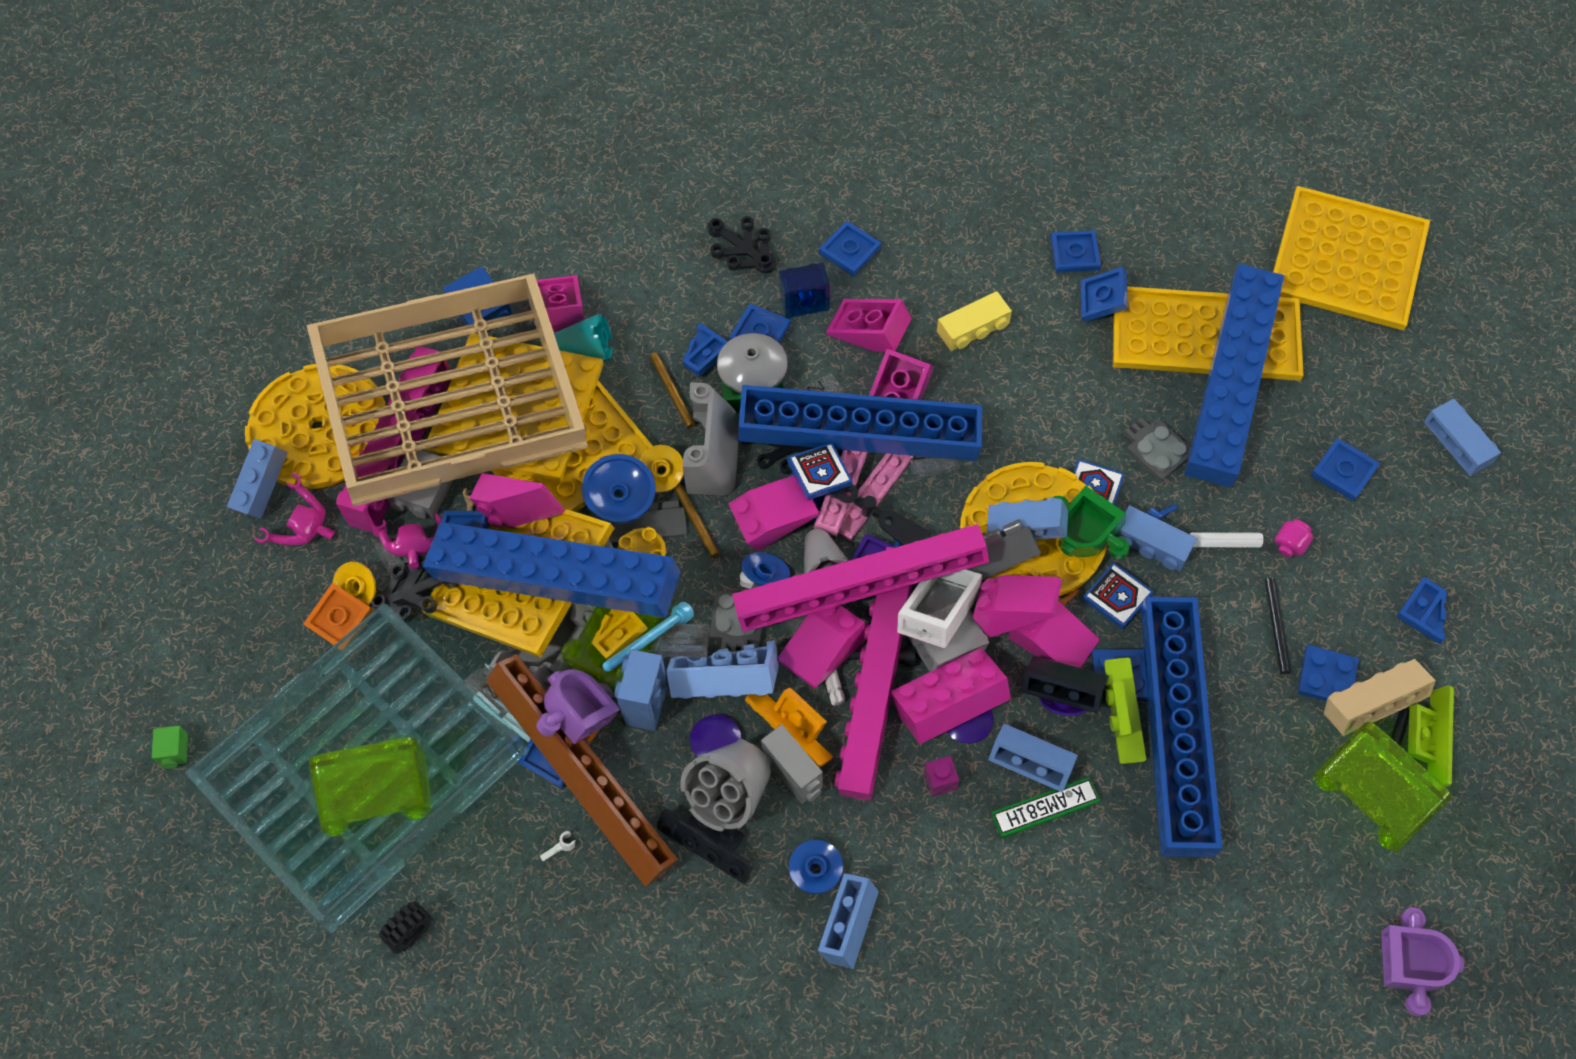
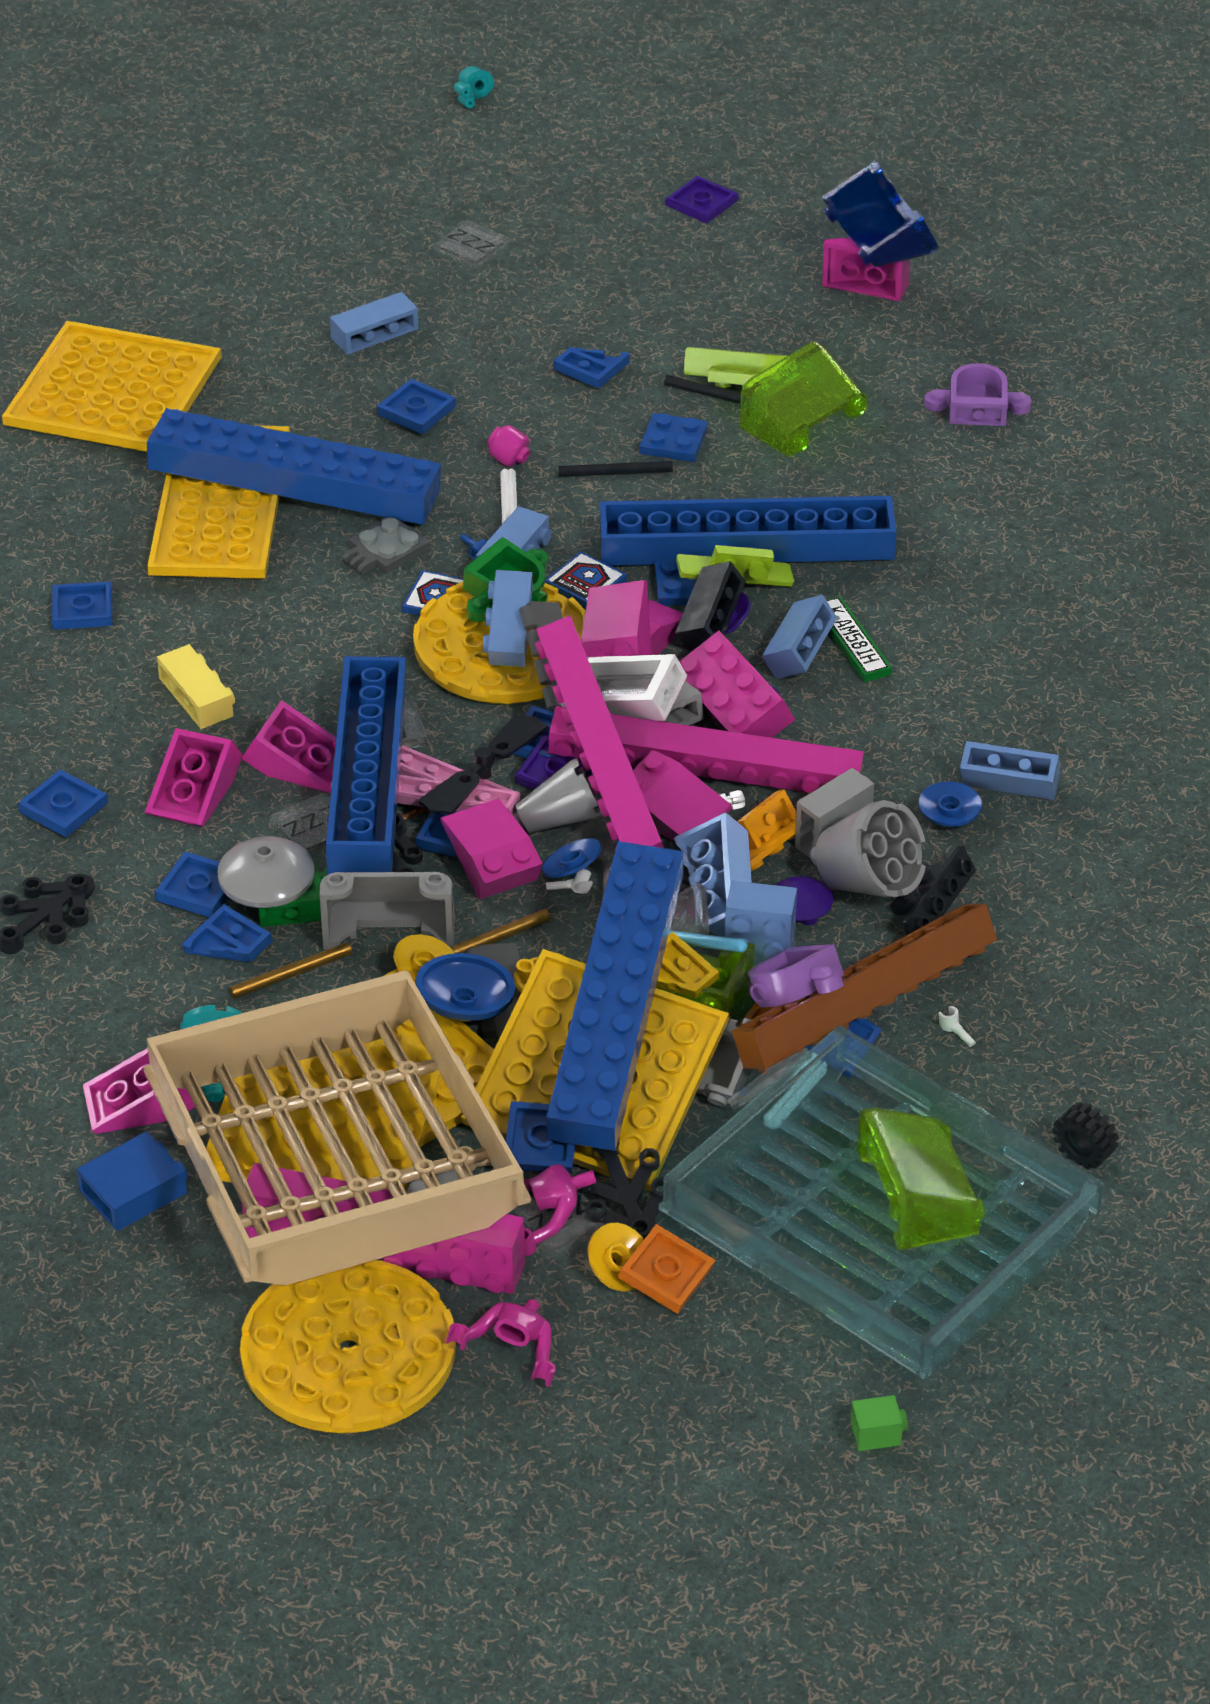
camera: 95 degrees left, 20 degrees down
medium blue brick [227,439,288,519] -> none
dark pink slope [469,473,565,527] -> none
clear blue brick [779,262,830,318] -> none
tile [787,442,852,501] -> none
magenta brick [924,756,959,797] -> none
blue plate [1081,267,1128,322] -> none
tan brick [1324,659,1436,736] -> none

